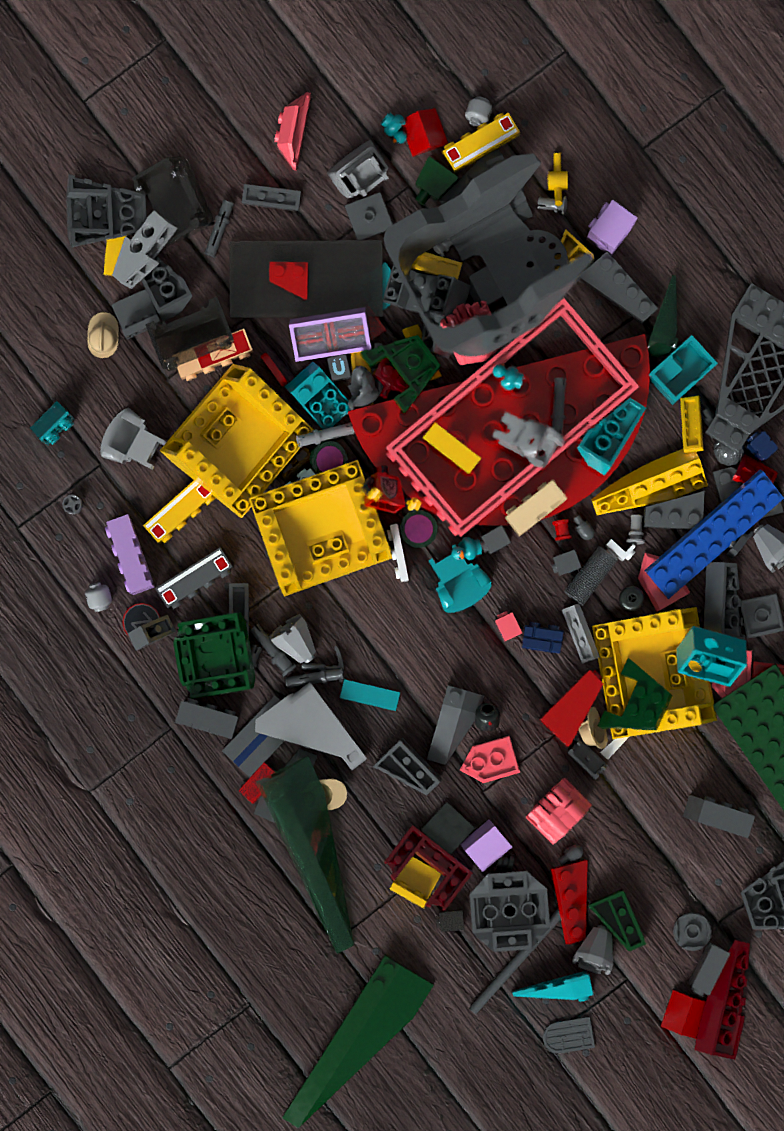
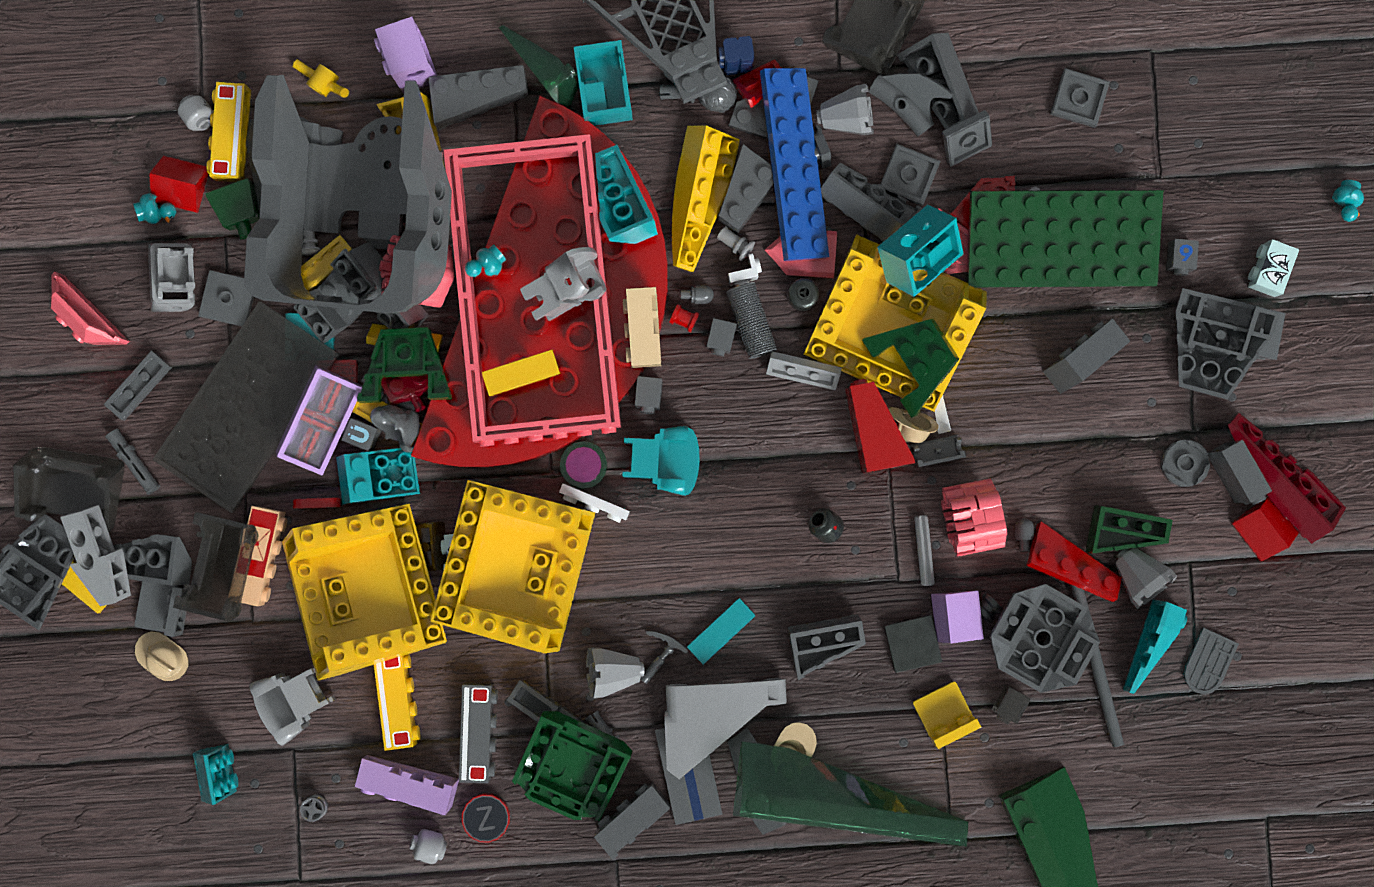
camera: 55 degrees left, 0 degrees up
dark grey slope [128,615,176,651] -> none
red tile [239,762,279,804] -> none
dark grey pin [249,623,297,677] -> none
red wing [269,262,308,300] -> none
dark grey pin [285,667,344,689] -> none
light grey pin [296,422,354,448] -> none
tile [310,441,348,474] -> none
torso [361,465,422,514] -> none
dark red wedge [384,825,473,911] -> none
dark grey wedge [427,686,484,765] -> none
teal animal [452,537,482,560] -> none
coral tile [460,736,520,783] -> none
coral brick [495,611,522,642] -> none
dark blue brick [521,622,563,654] -> none
light grey pin [538,196,567,215] -> none
dark grey pin [550,378,567,437] -> none
yellow plate [680,396,704,453] -> none
none -> light grey axle [914,515,935,586]

